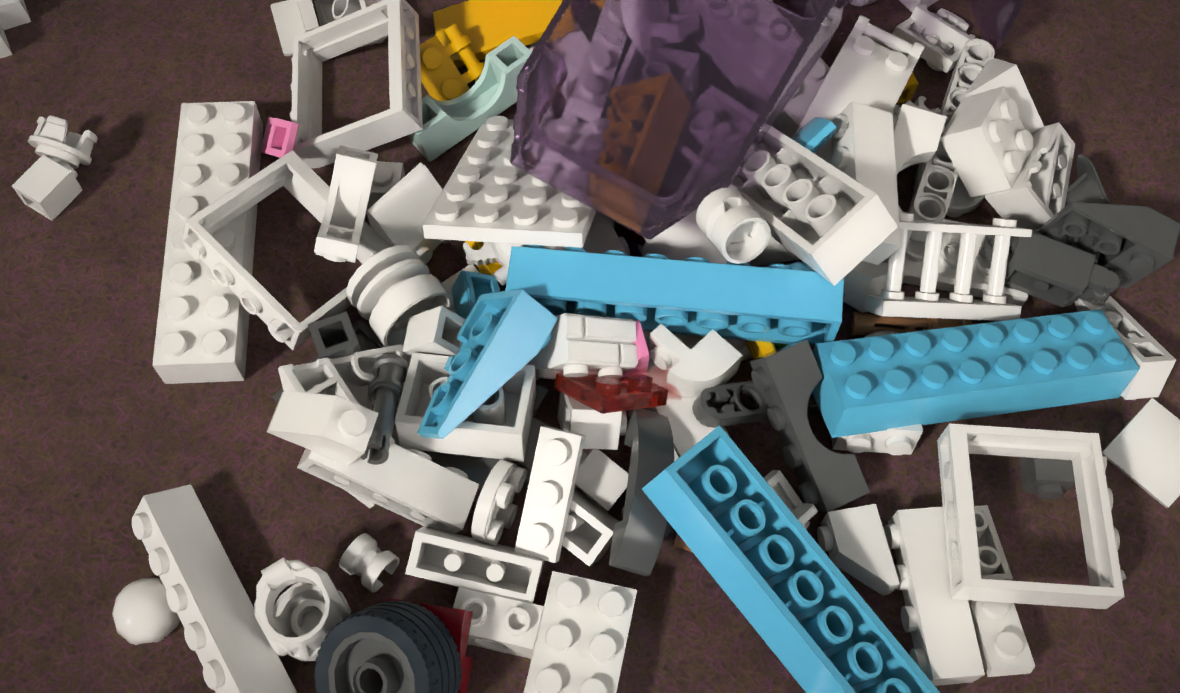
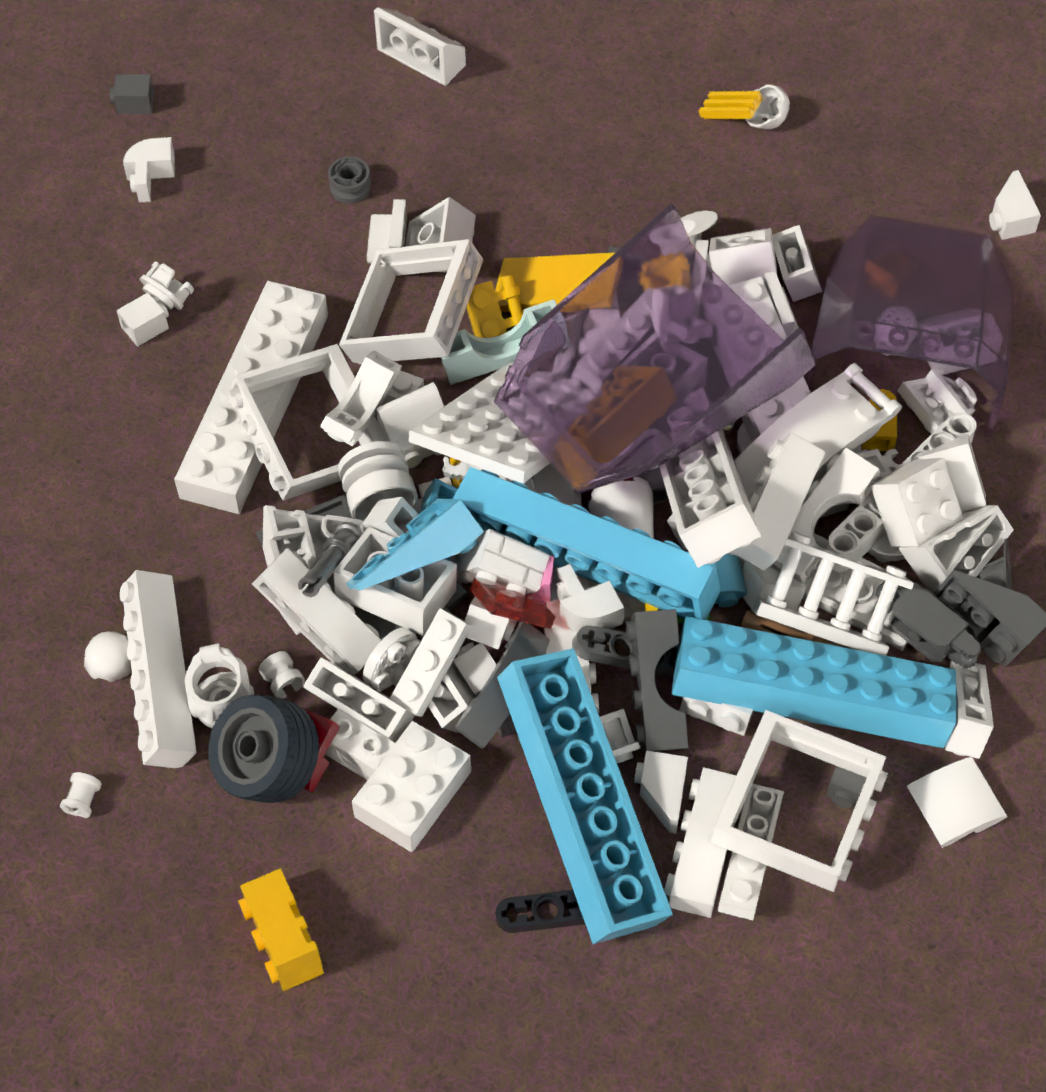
camera: 25 degrees right, 5 degrees down
bright pink slope [260,117,299,158] -> none
white slope [266,390,379,466] -> none
dark grey brick [307,311,361,359] -> none
white wheel [696,188,771,264] -> none
medium azure slope [791,117,836,153] -> none

